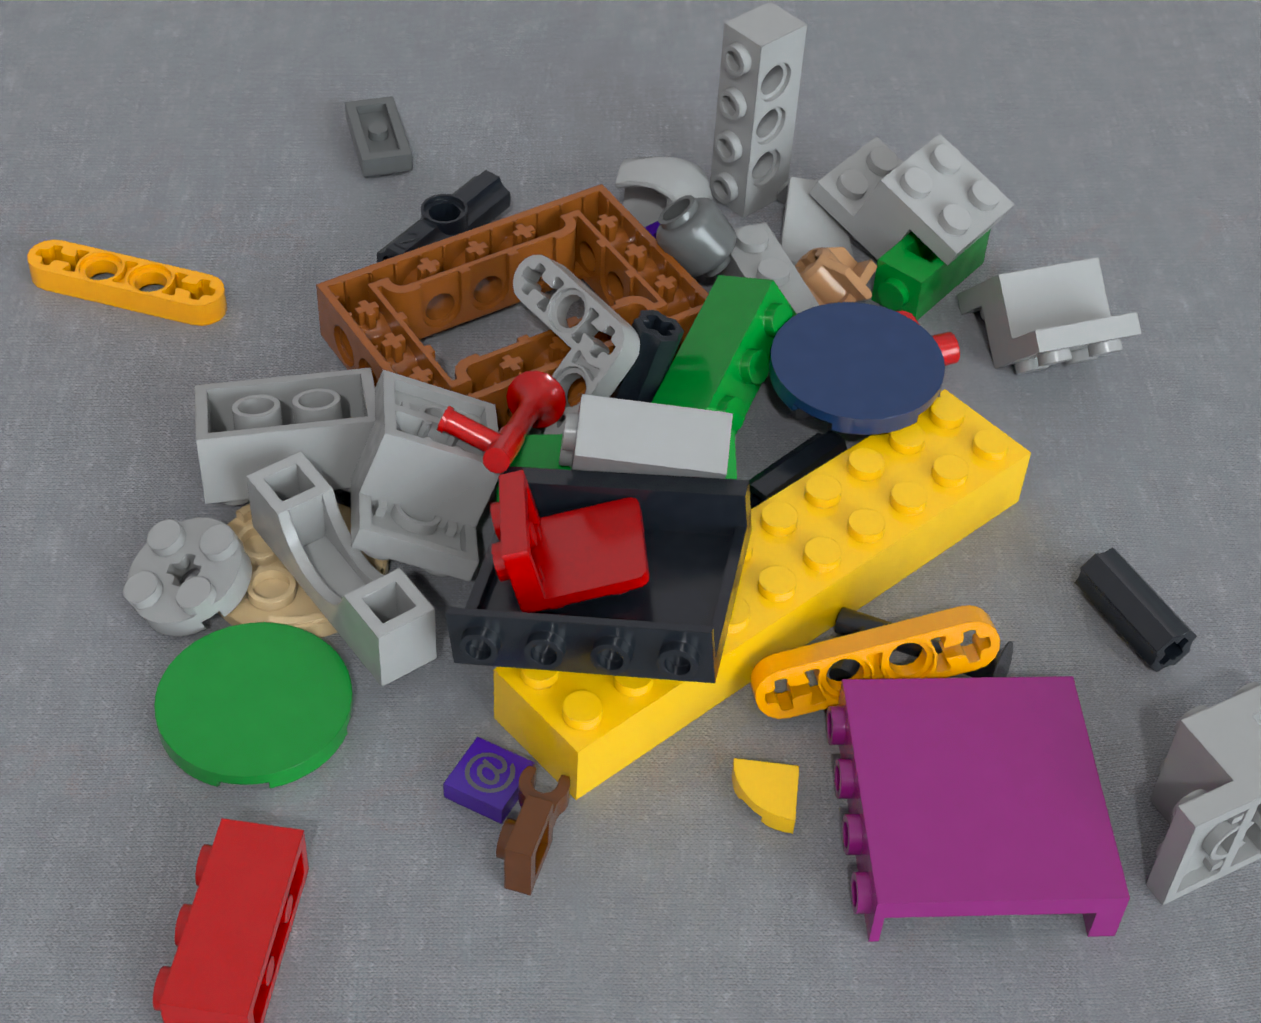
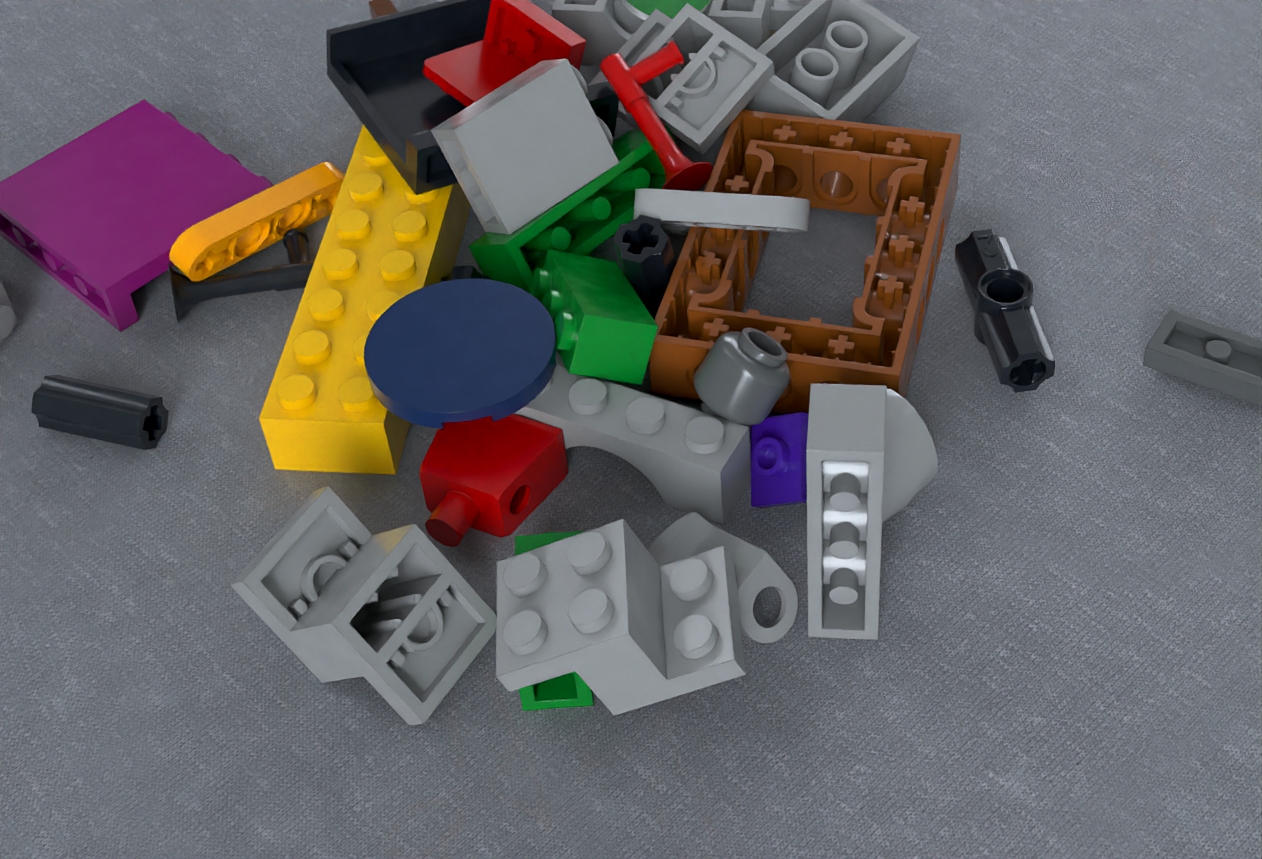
camera: 145 degrees right, 0 degrees up
light orange beam [27,239,227,326] -> none
yellow tile [732,758,799,834] -> none
medium nougat piece [795,247,878,305] -> none

